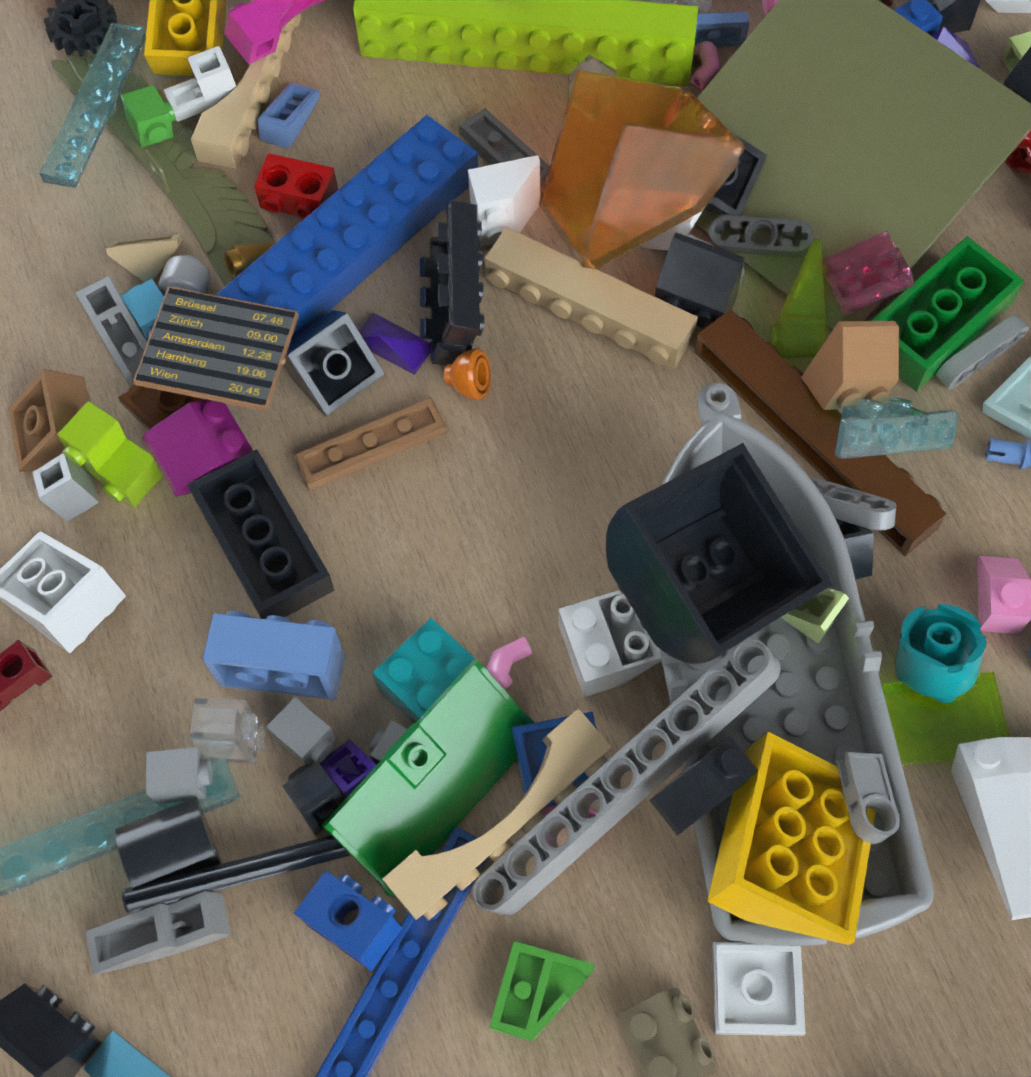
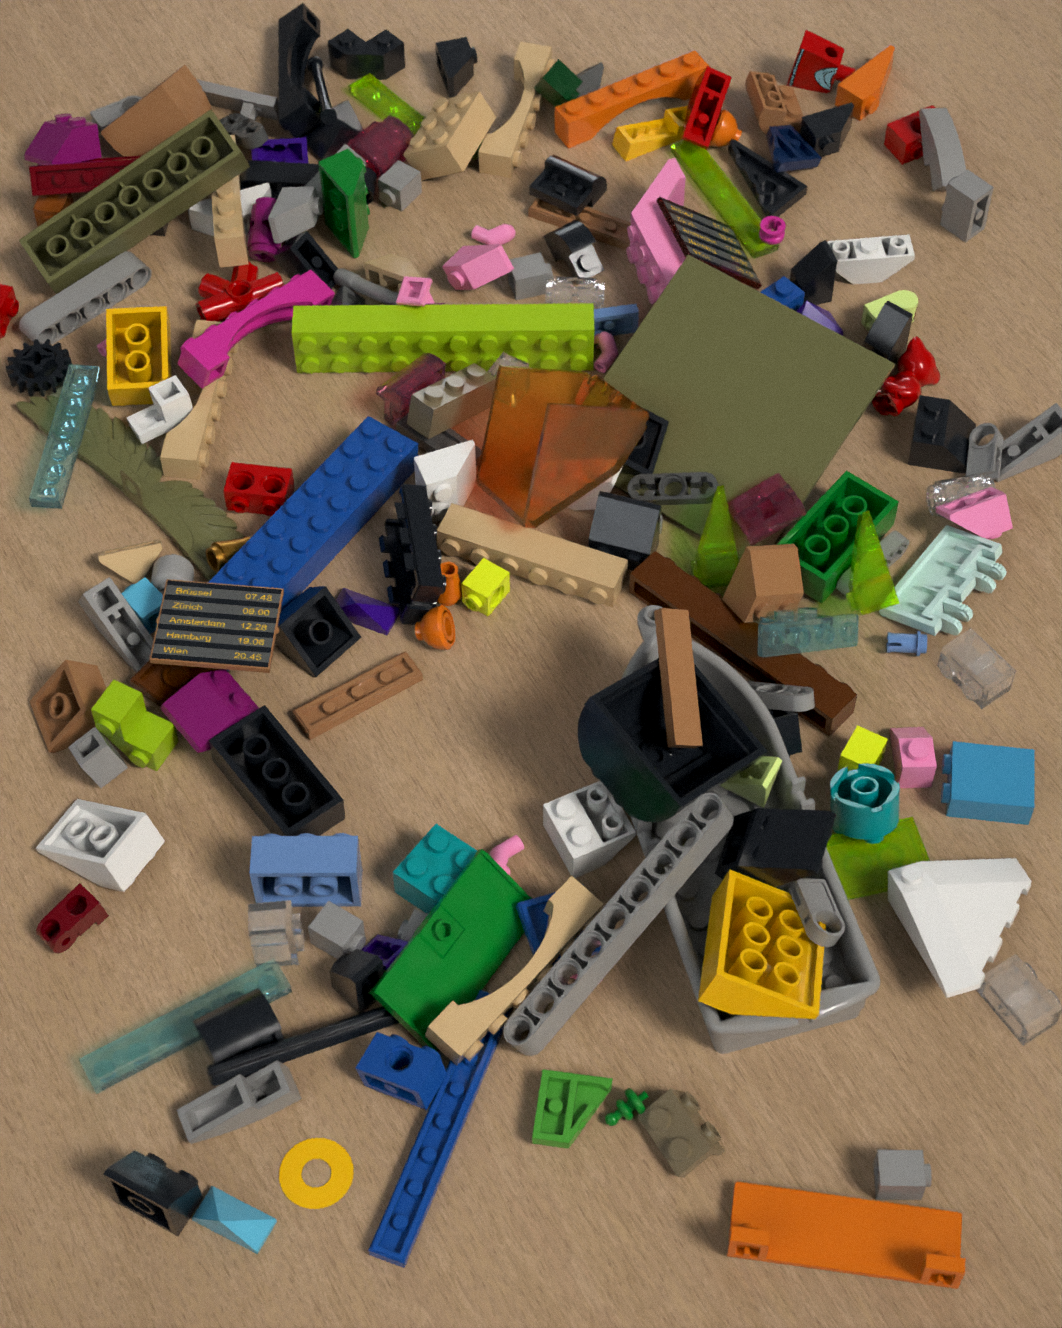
camera: 10 degrees left, 10 degrees down
bright green brick [121,85,176,148] -> none
light grey brick [146,747,213,804] -> none
medium blue slope [258,82,320,149] -> none
black slope [649,735,758,835] -> none
white tile [712,942,806,1036] -> none
none -> yellow piece [279,1138,354,1209]
none -> clear pink brick [376,353,446,426]
none -> dark tan brick [407,363,496,439]
none -> orange cone [437,561,462,606]
none -> neon yellow brick [461,558,510,616]
none -> green hair [605,1088,649,1126]
none -> medium nougat tile [654,608,703,748]
none -> black slope [715,808,836,887]
none -> neon yellow brick [837,725,888,772]
none -> clear neon green slope [846,510,899,616]

